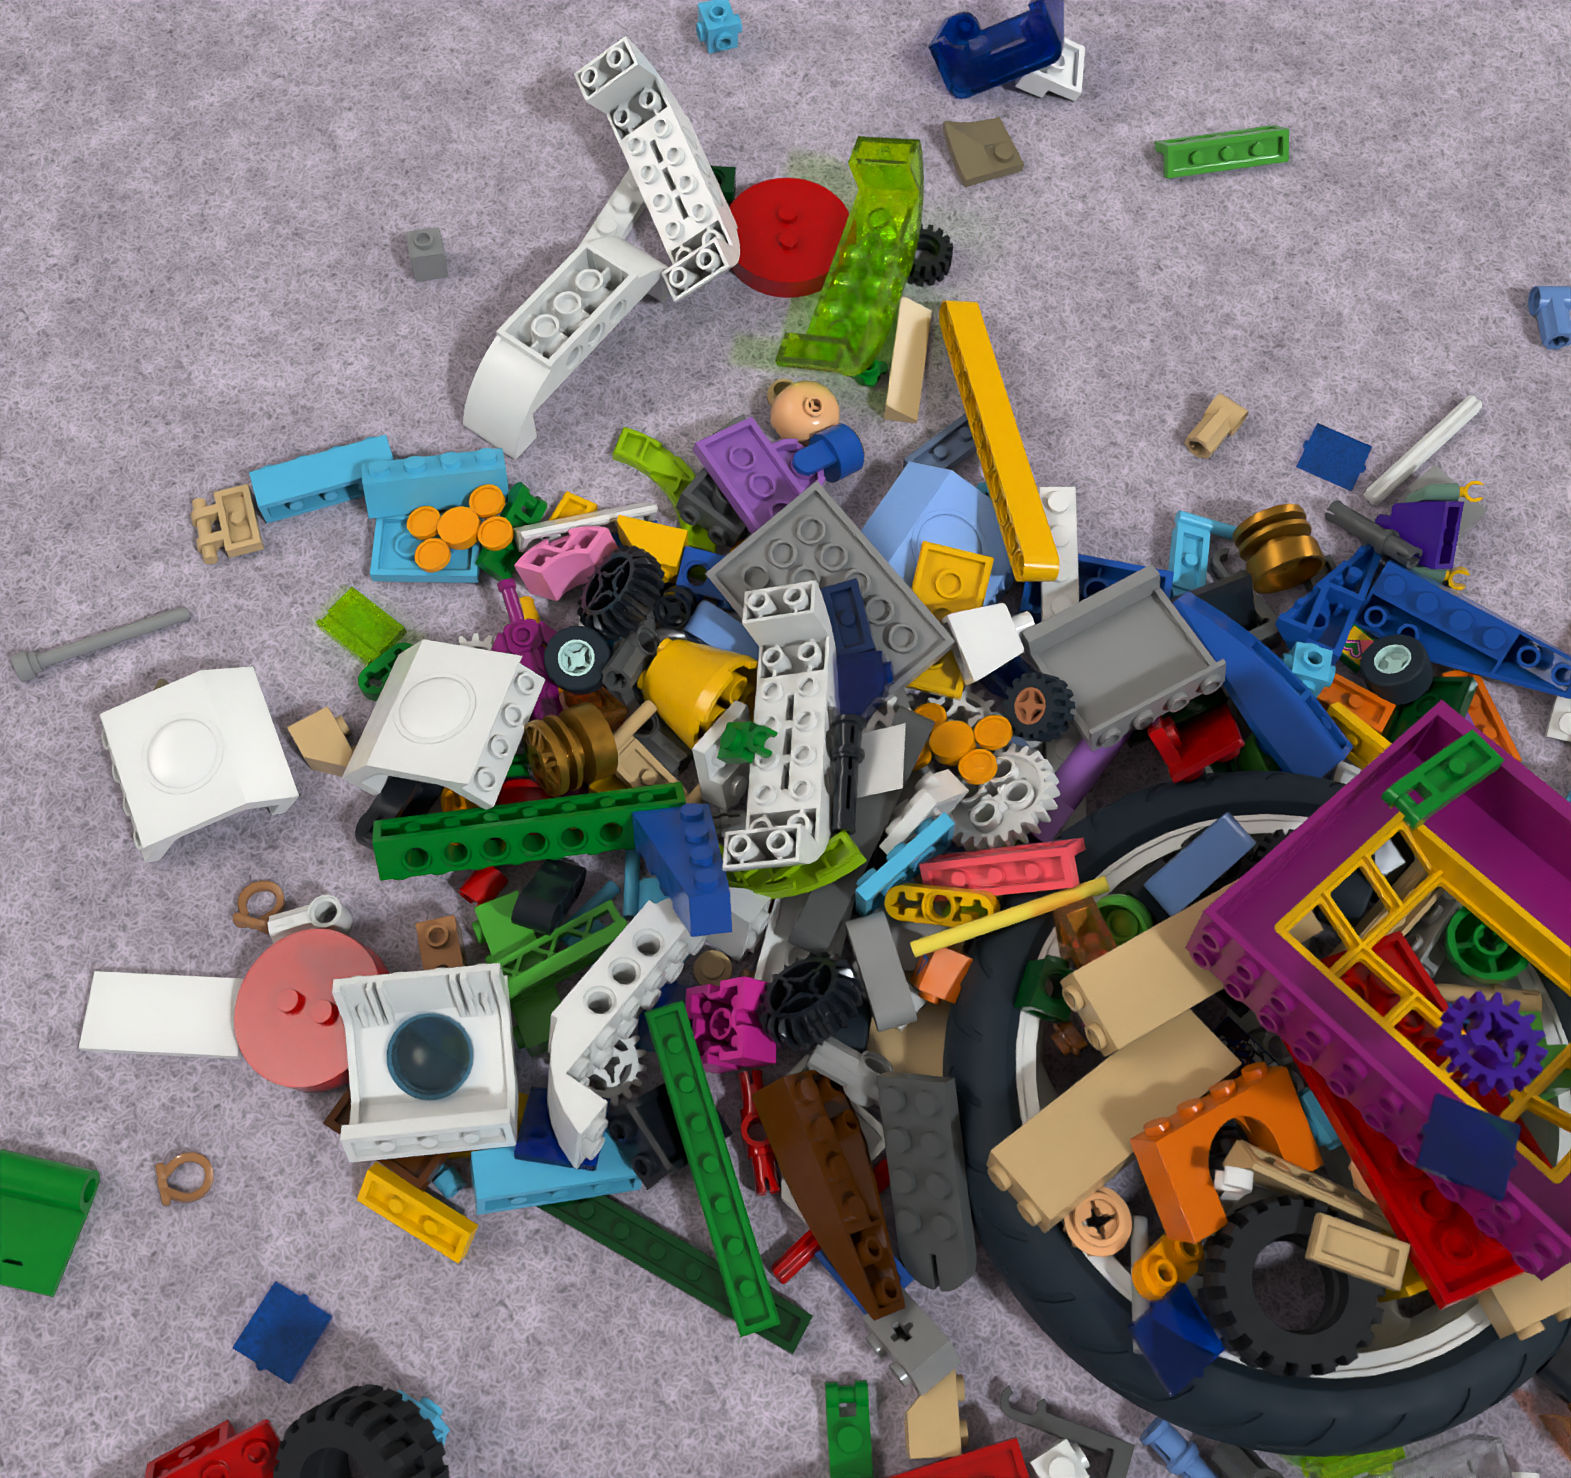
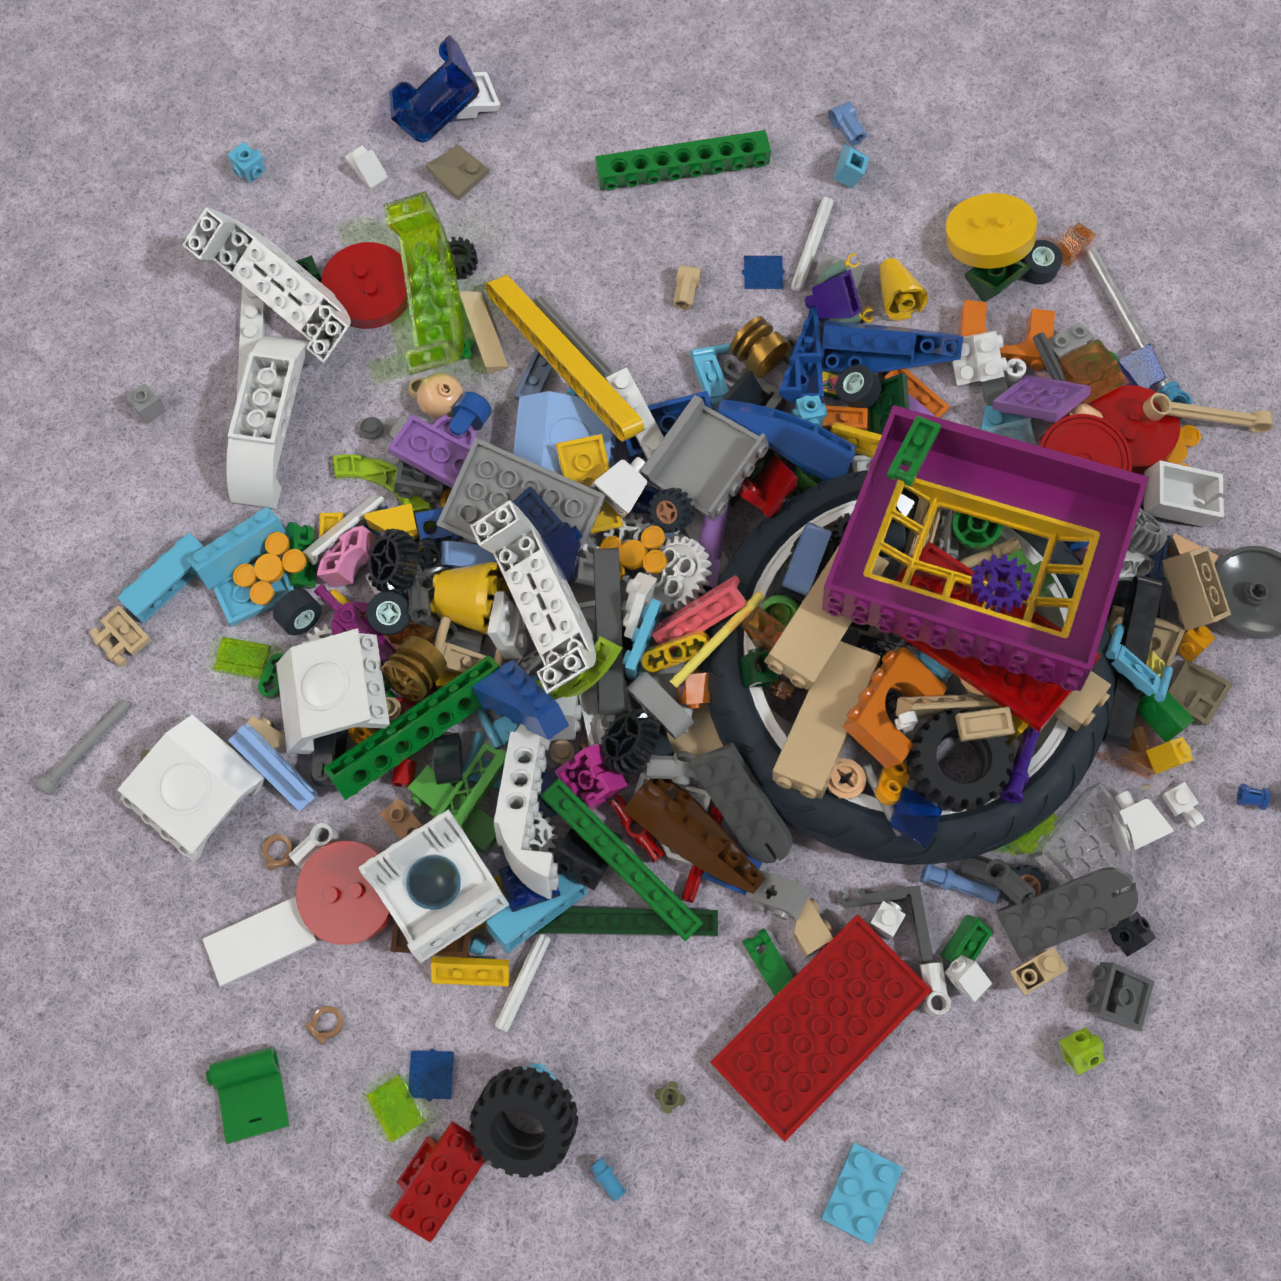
camera: 25 degrees left, 5 degrees up
green plate [717,721,778,764] -> none
black pin [830,714,867,835] -> none
white sticker [857,723,906,798] -> none
bright green fence [1155,125,1289,178] -> none
dark grey pin [1325,500,1423,569] -> none
clear blue piece [1415,1093,1521,1201] -> none
none -> light blue fence [228,722,318,811]
none -> black wheel [273,589,321,636]
none -> white slope [345,145,389,190]
none -> dark grey plate [360,417,383,439]
none -> clear neon green plate [365,1074,426,1143]
none -> tan plate [386,697,401,722]
none -> white axle [495,933,550,1032]
none -> light grey axle [535,296,613,379]
none -> green brick [595,130,771,191]
none -> medium azure slope [833,143,869,188]
none -> yellow cone [879,258,928,321]
none -> dark purple pin [999,727,1040,803]

